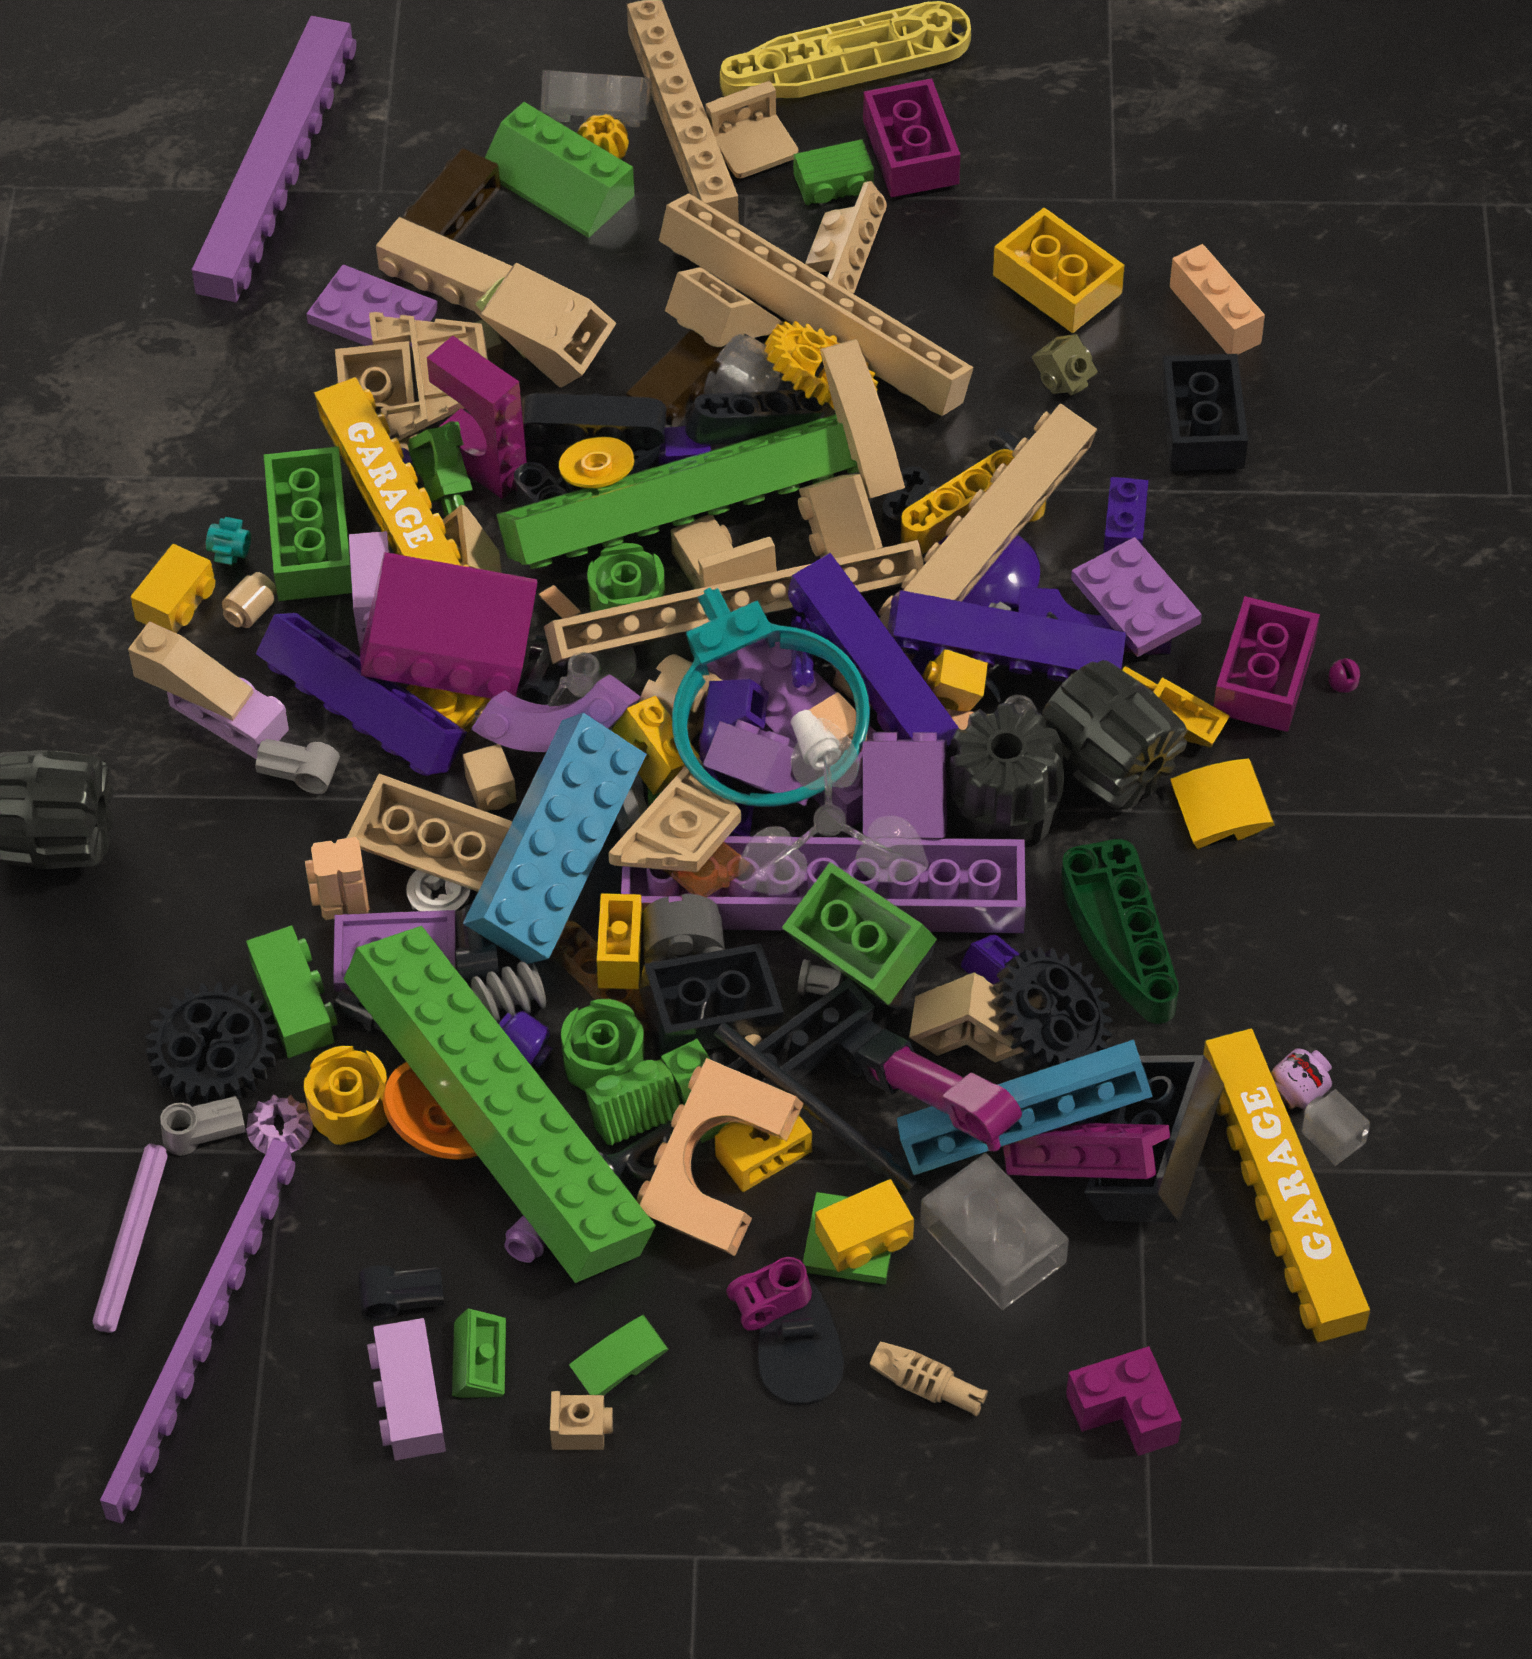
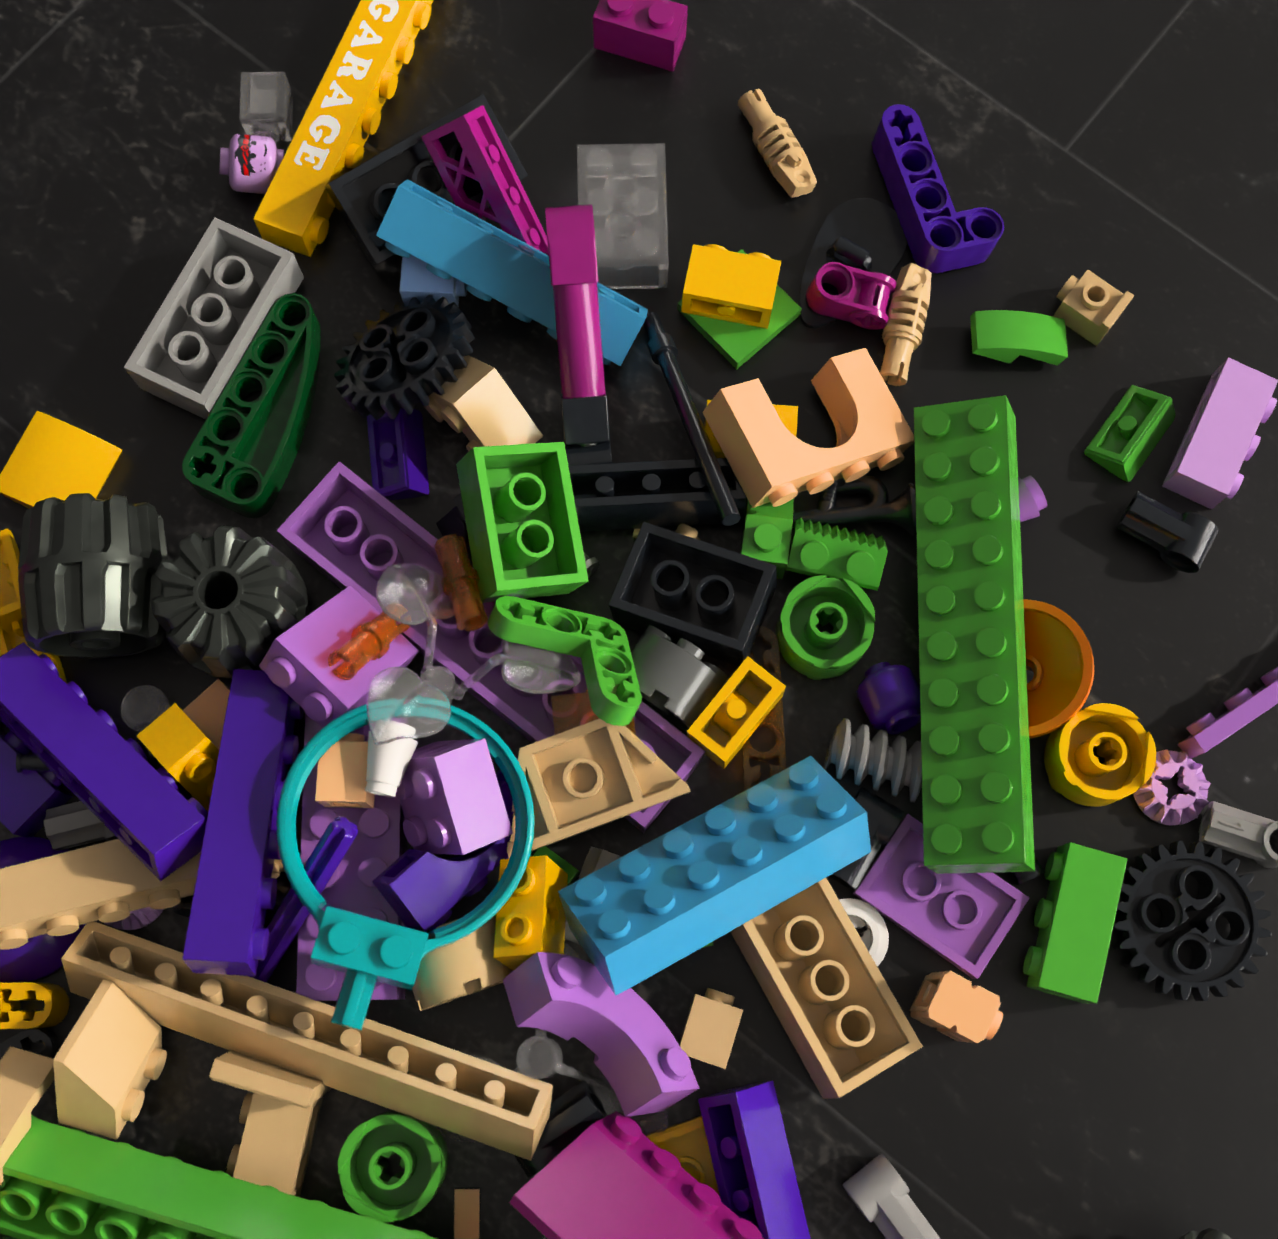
camera: 145 degrees left, 20 degrees up
none -> light grey brick [124,217,304,419]
none -> clear orange pin [328,604,411,680]
none -> clear orange pin [434,534,488,631]
none -> bright green beam [487,596,642,726]
none -> dark purple beam [872,104,1004,273]
none -> tan hinge [879,263,932,386]

